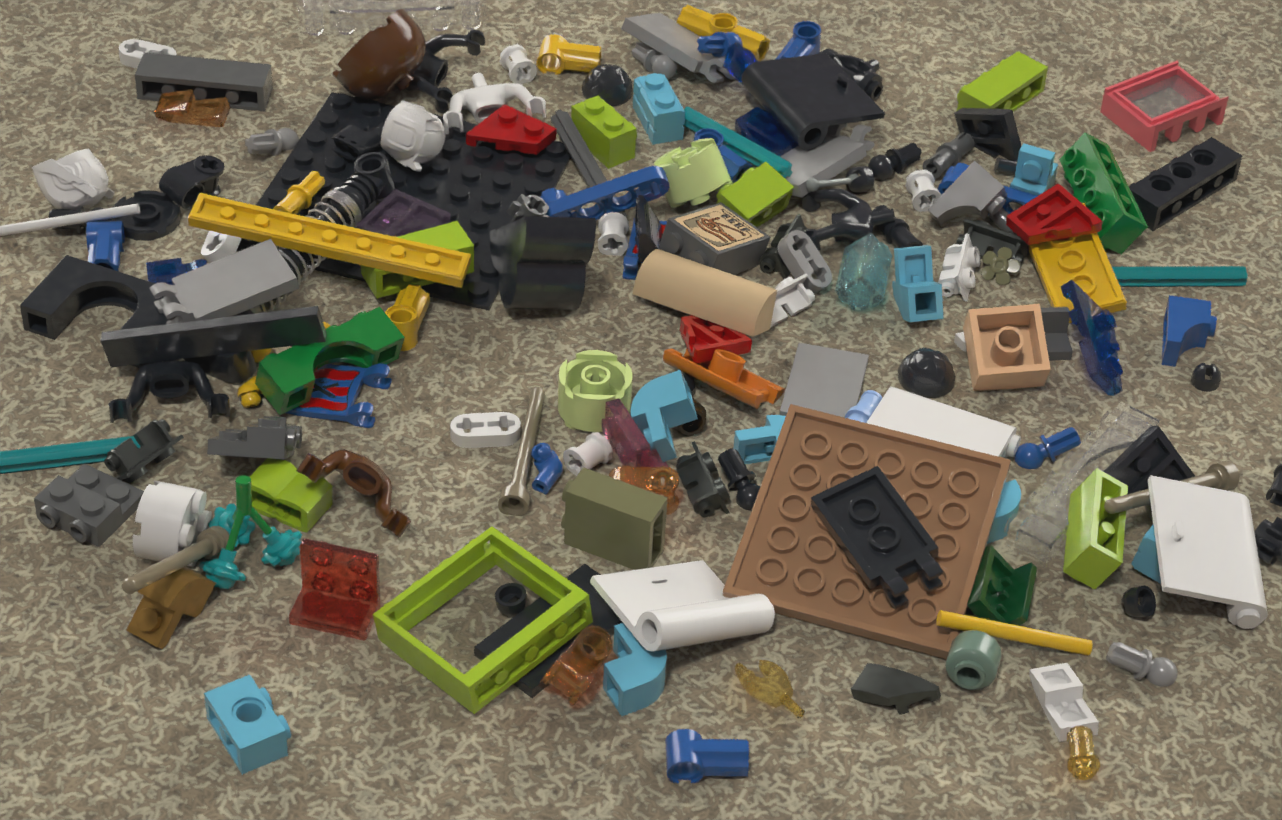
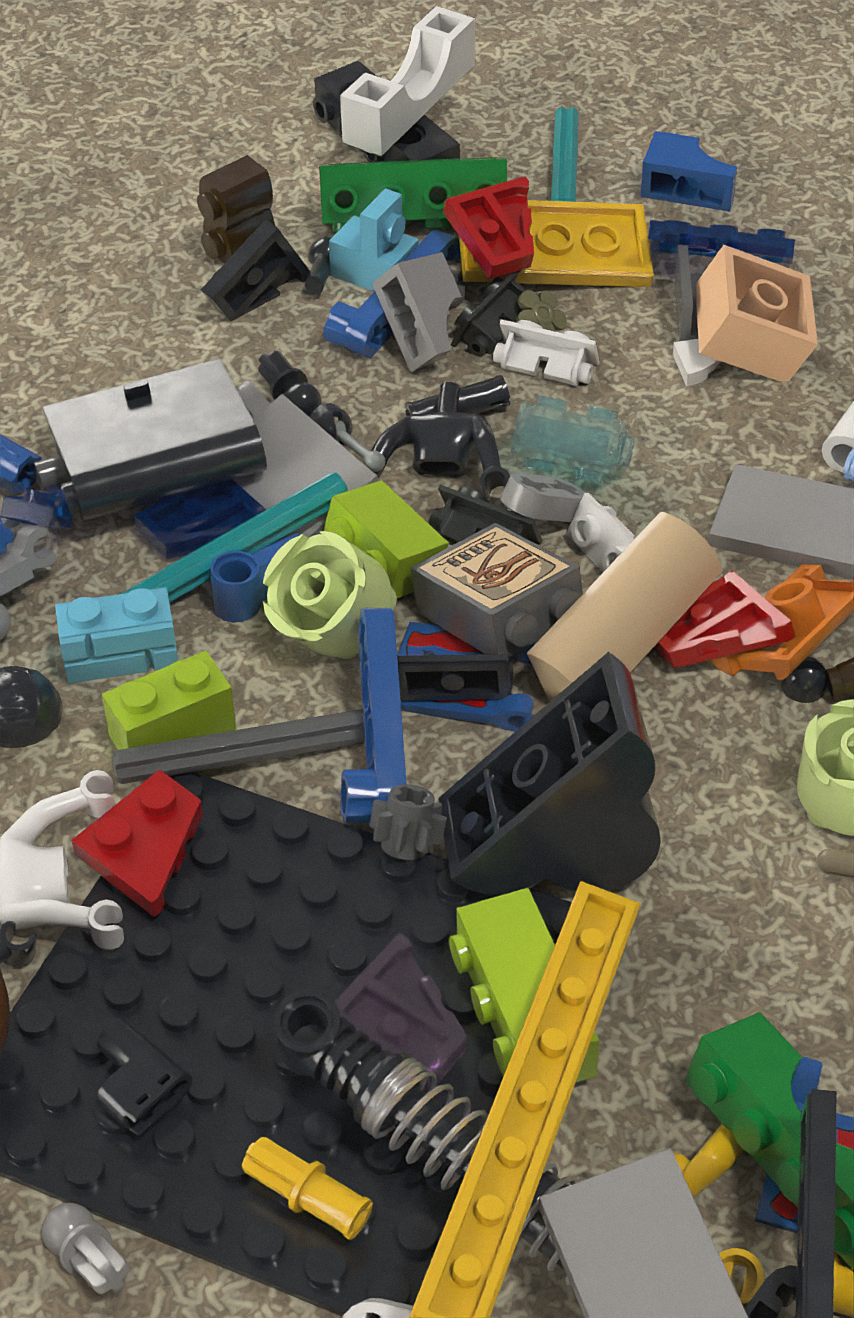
camera: 80 degrees left, 5 degrees up
white helmet [381,100,445,172] -> none
yellow piece [385,284,430,351] -> none
white bush [598,212,629,256] -> none
black piece [818,48,883,101] -> none
medium azure brick [892,245,944,322] -> none
black piece [898,348,955,398] -> none
white bush [905,170,941,212] -> none
dark grey pin [923,132,975,179] -> none
lime brick [957,51,1048,112] -> none
coral window [1100,61,1229,152] -> none
black hinge [1191,363,1221,392] -> none
none -> dark brown brick [197,155,275,264]
none -> white arch [340,6,475,156]

